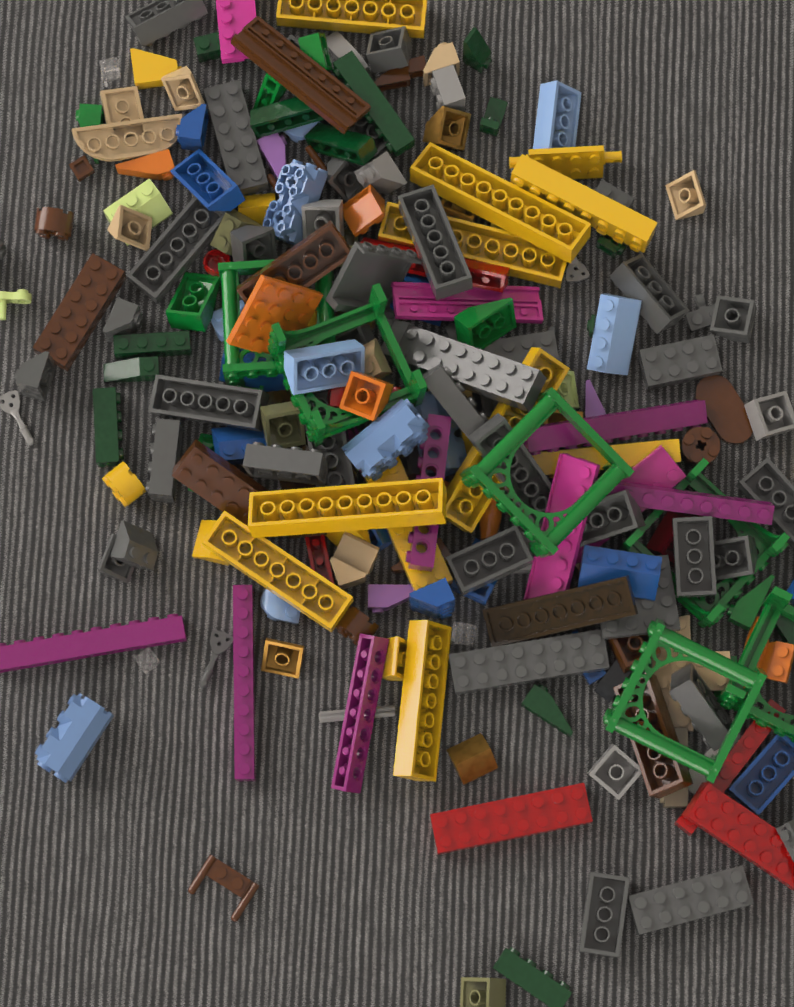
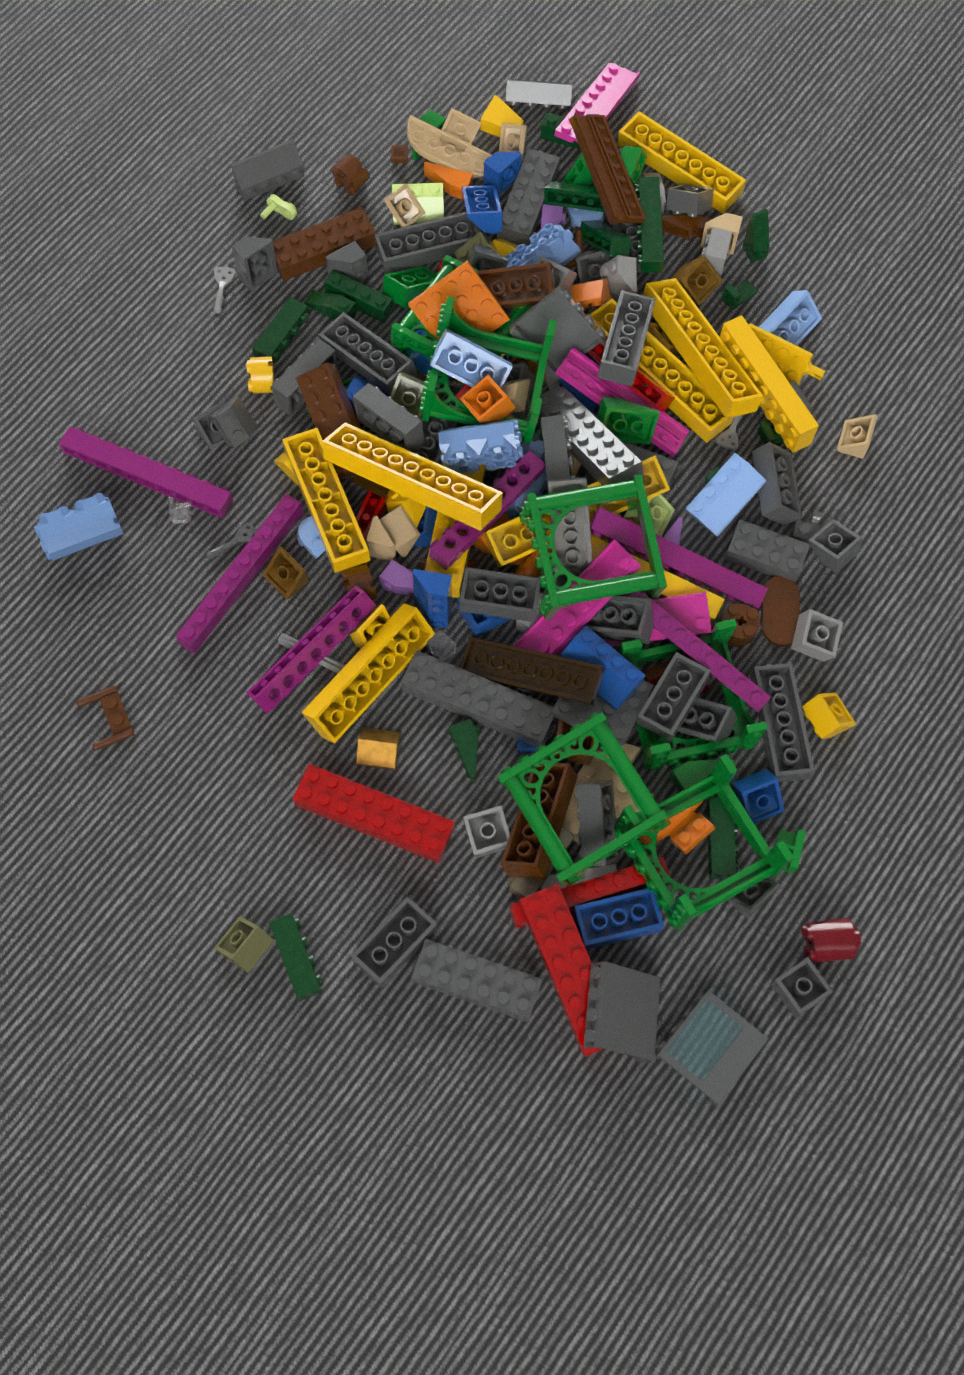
camera: 30 degrees right, 10 degrees down
clear panel [99,57,121,87] -> none

